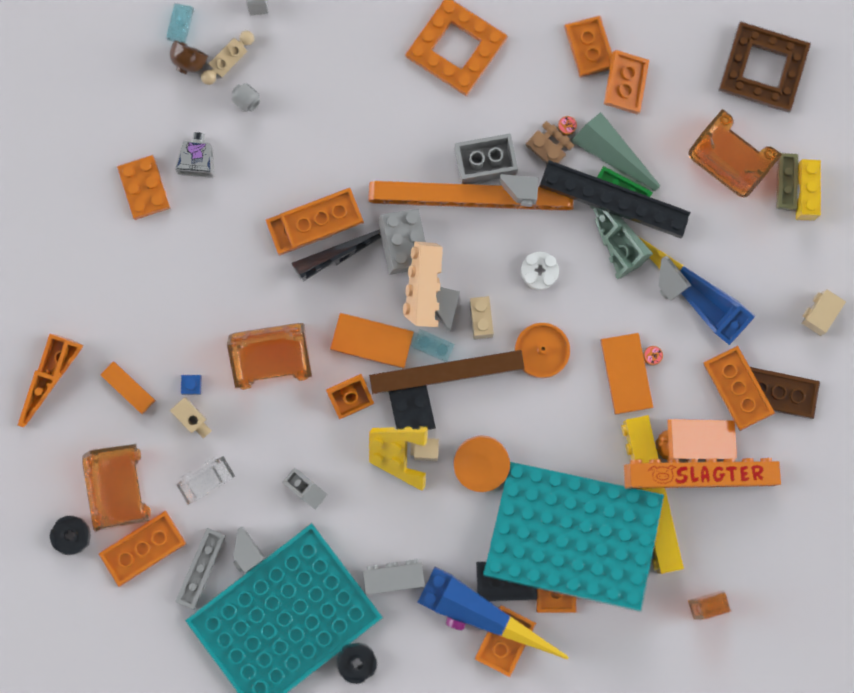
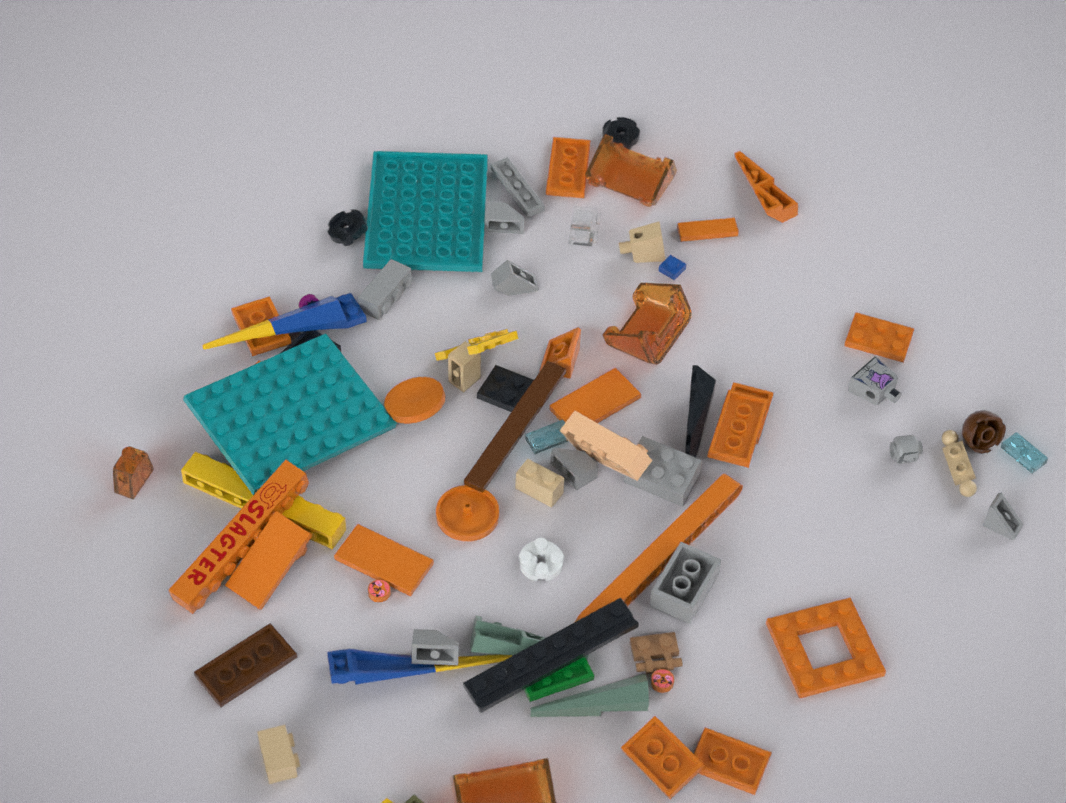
camera: 130 degrees right, 30 degrees down
light grey slope [499,174,539,207] -> none
orange tile [703,346,775,431] -> none

